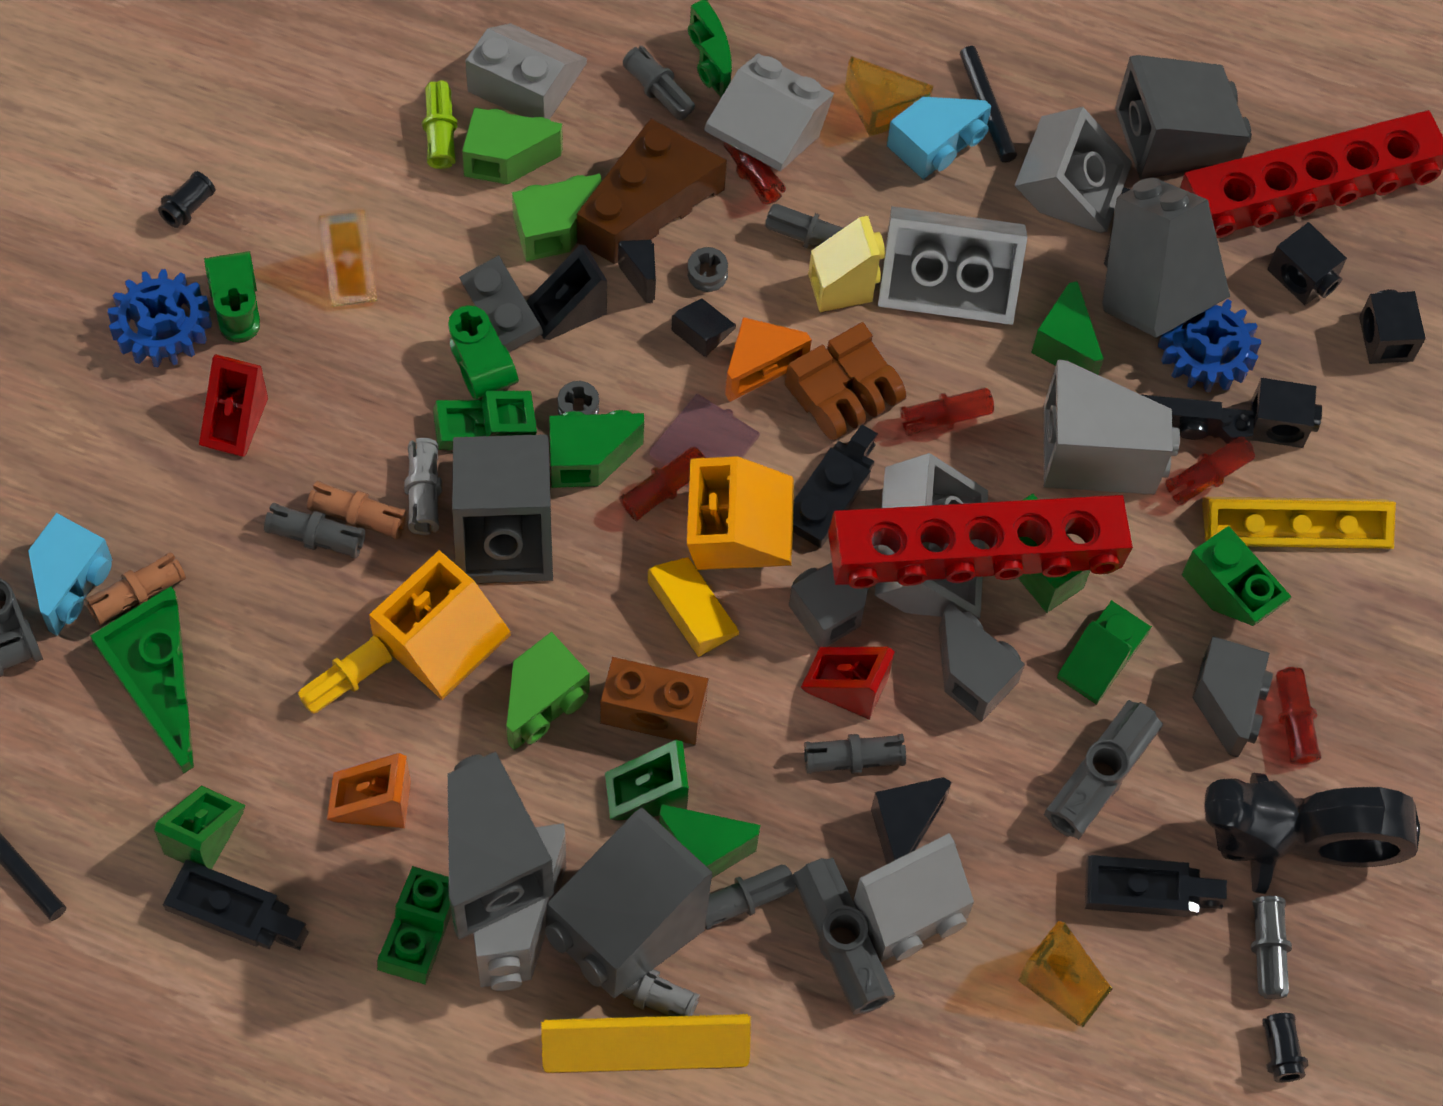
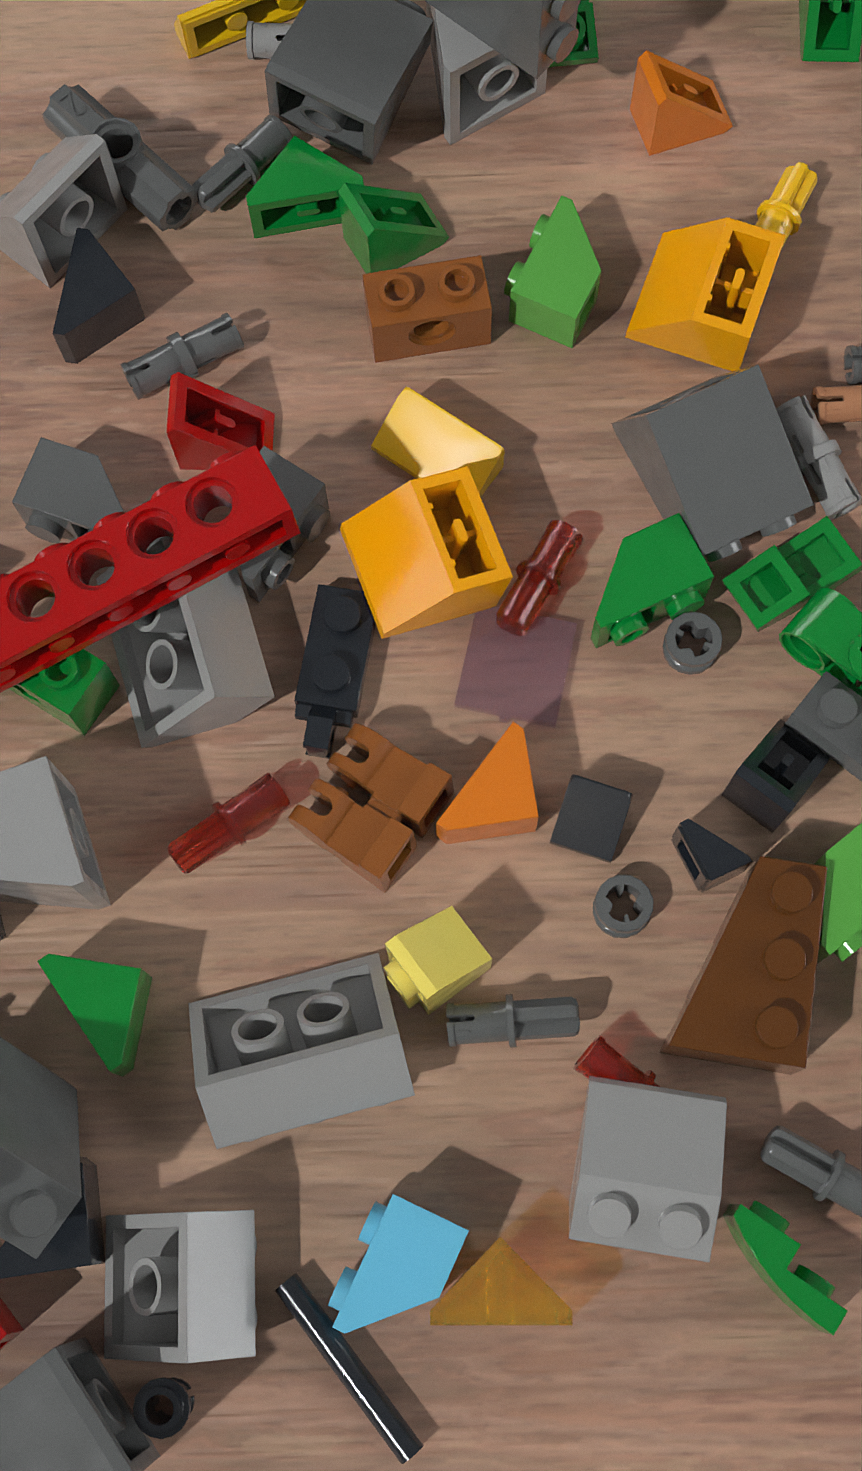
camera: 165 degrees right, 10 degrees up
none -> black pin [133,1377,195,1439]

